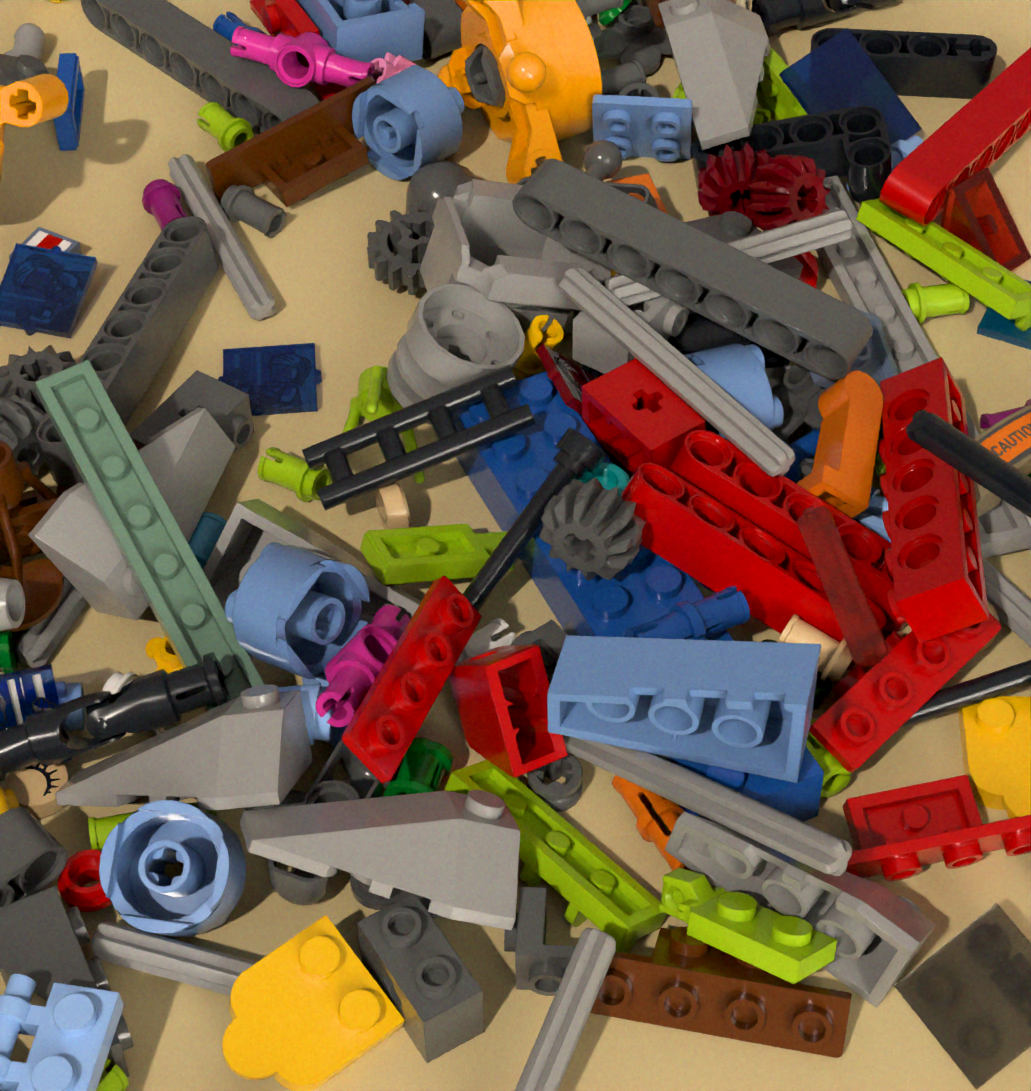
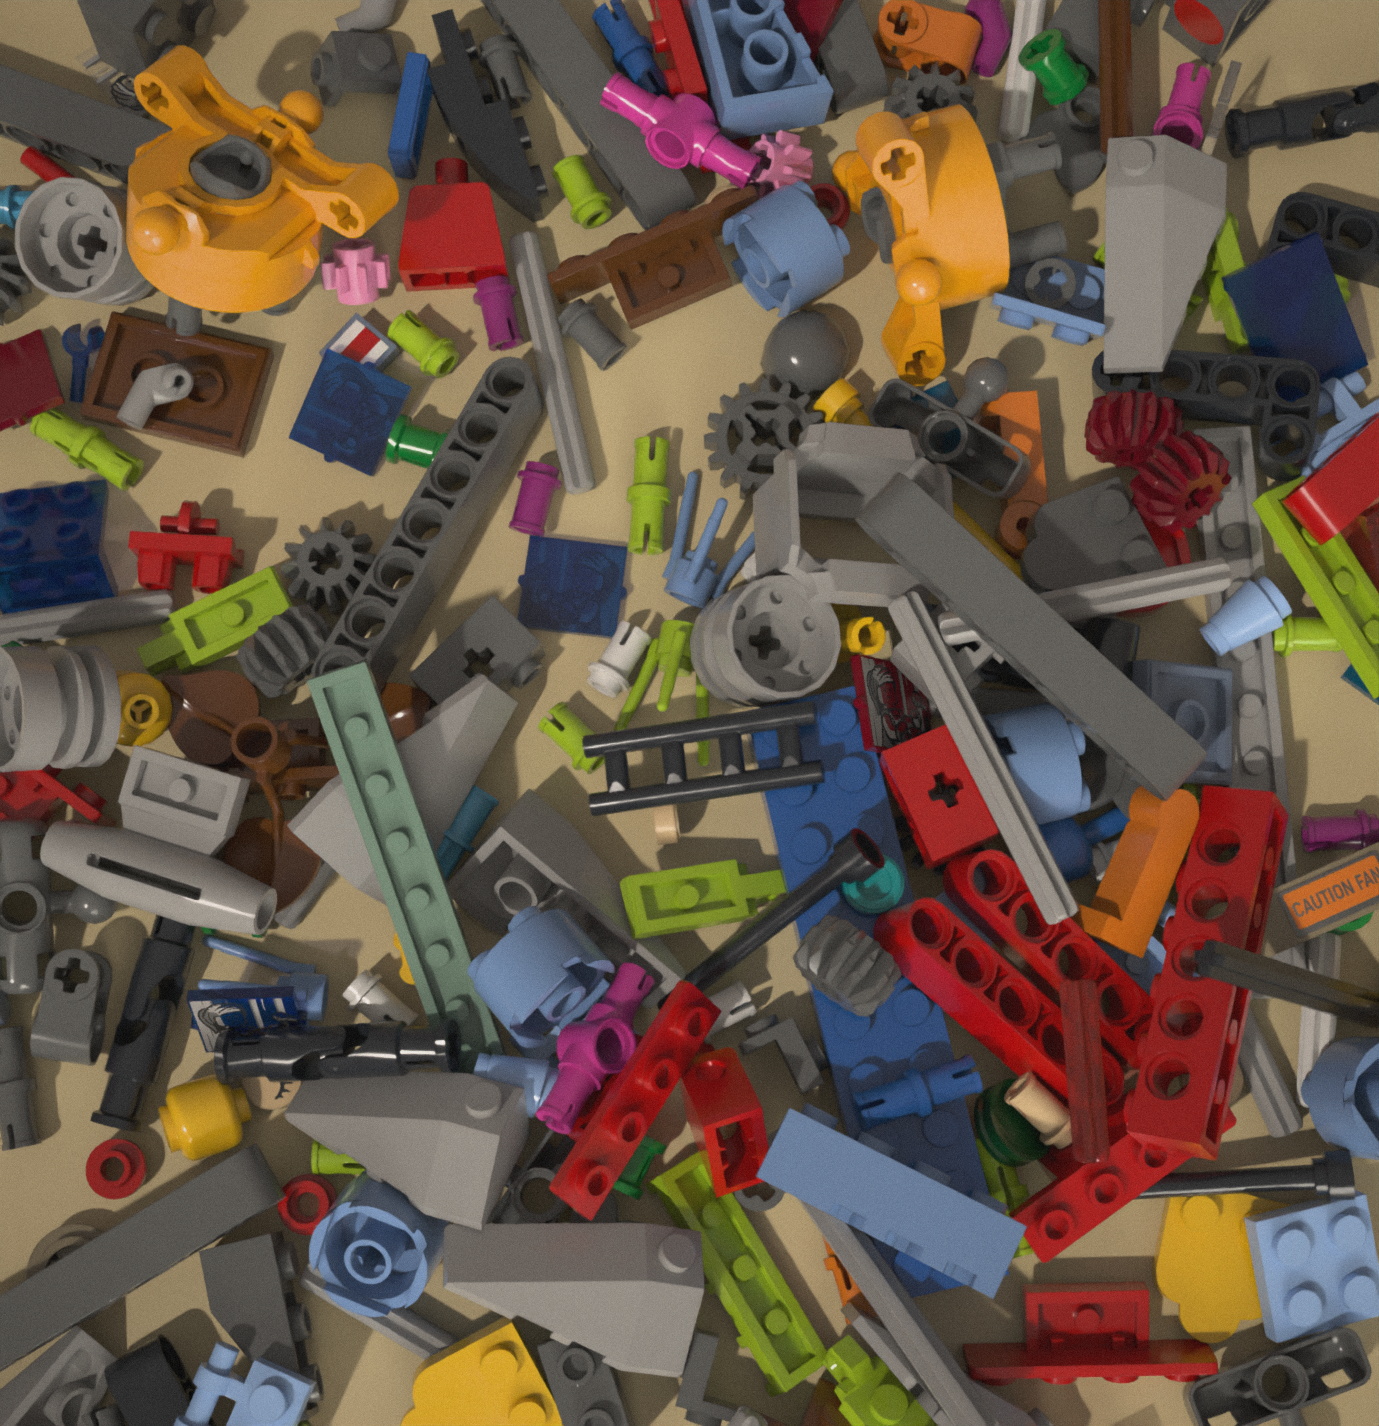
camera: 15 degrees right, 30 degrees up
none -> bright pink gear [320,238,391,305]
none -> green bush [386,414,450,469]
none -> lime pin [387,310,459,378]
none -> red torso [398,157,510,292]
none -> black slope [427,9,549,223]
none -> dark grey pin [478,34,532,110]
none -> magenta pin [508,461,562,537]
none -> white pin [587,621,652,698]
none -> lime pin [626,436,671,555]
none -> medium blue plant [662,471,755,609]
none -> light blue cone [1199,575,1292,657]

